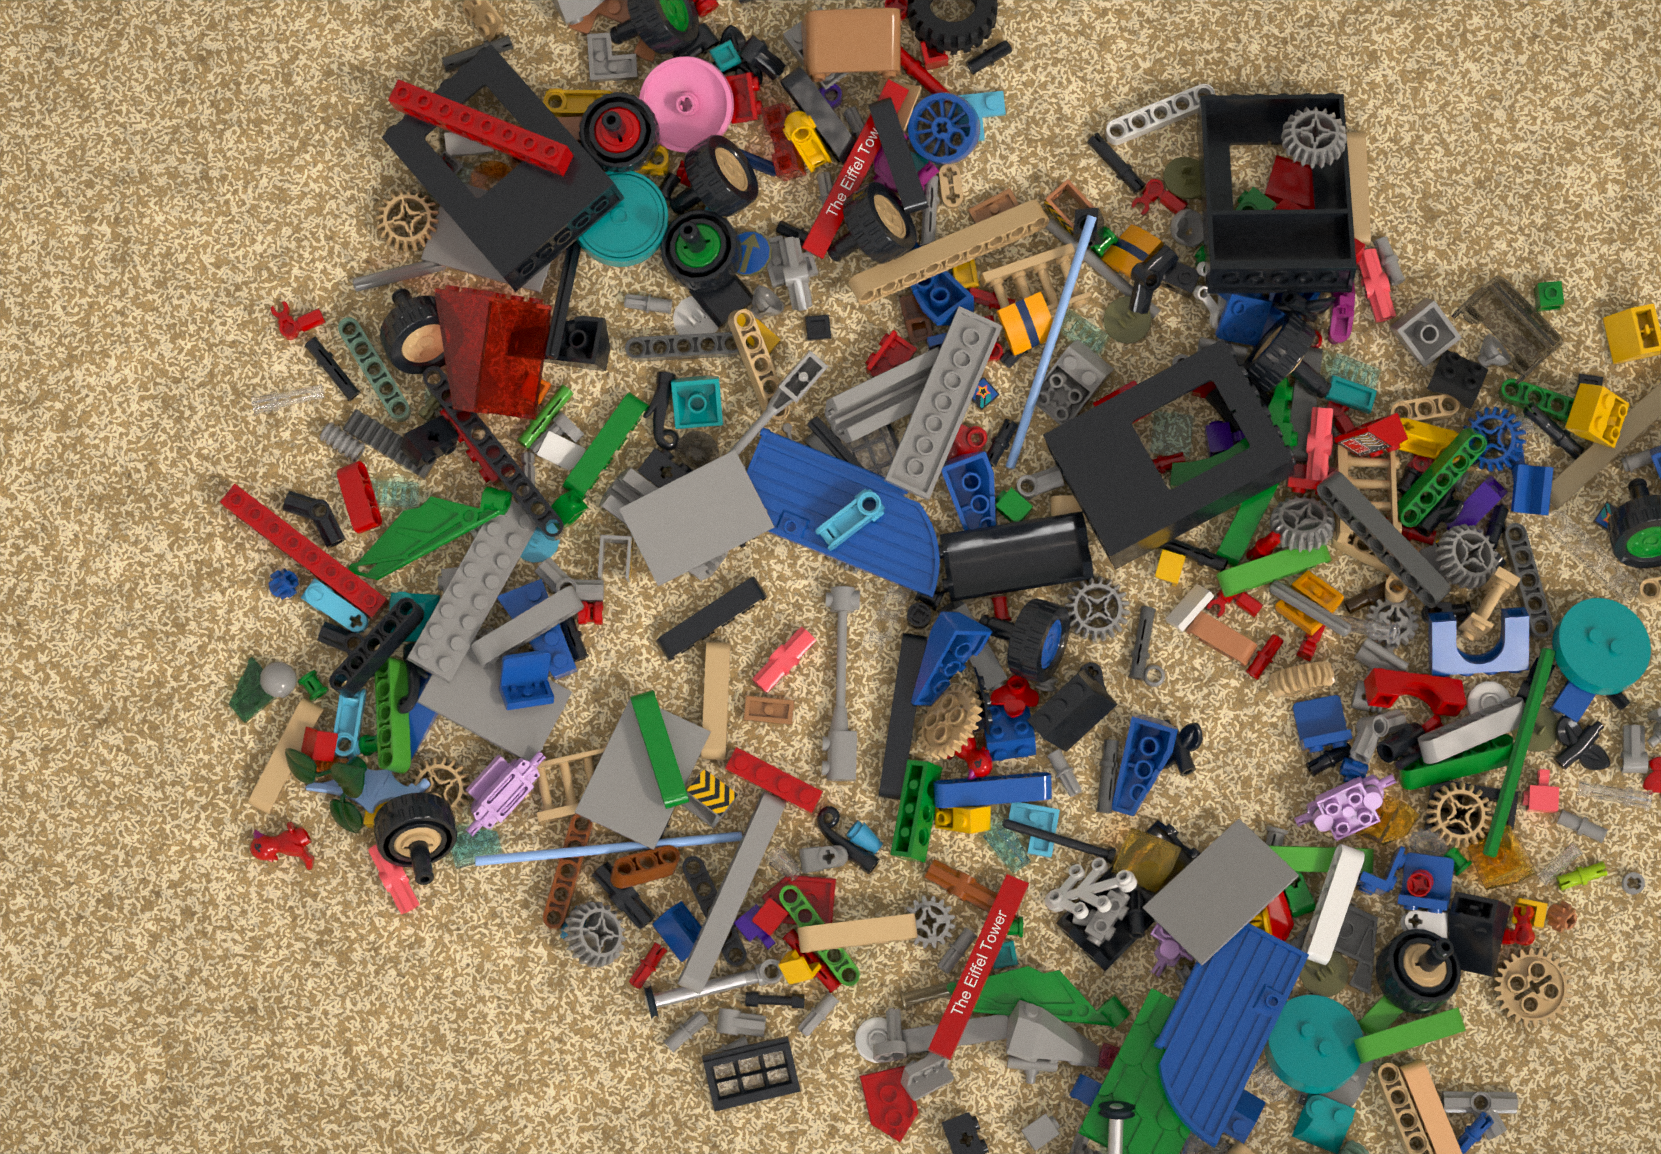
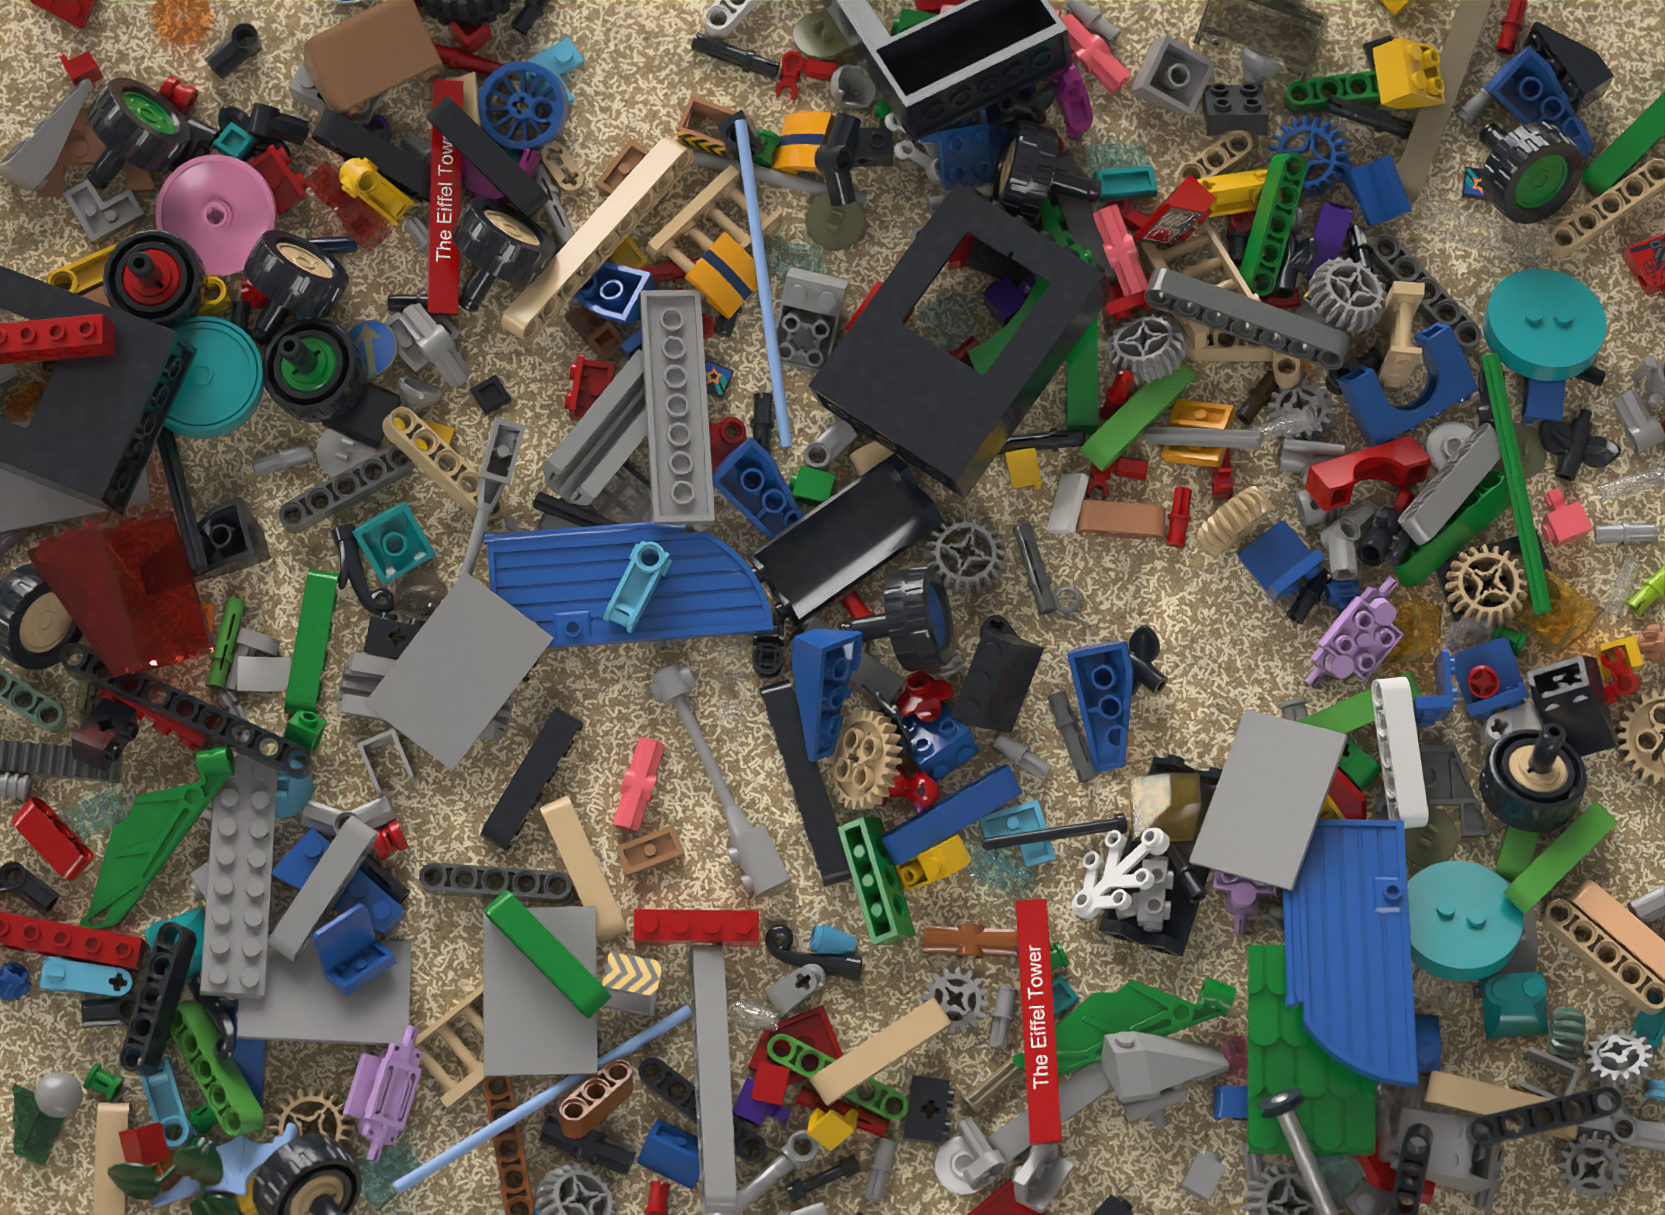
camera: 30 degrees left, 5 degrees down
none -> dark grey beam [419,862,572,904]
none -> black brick [903,1075,955,1146]

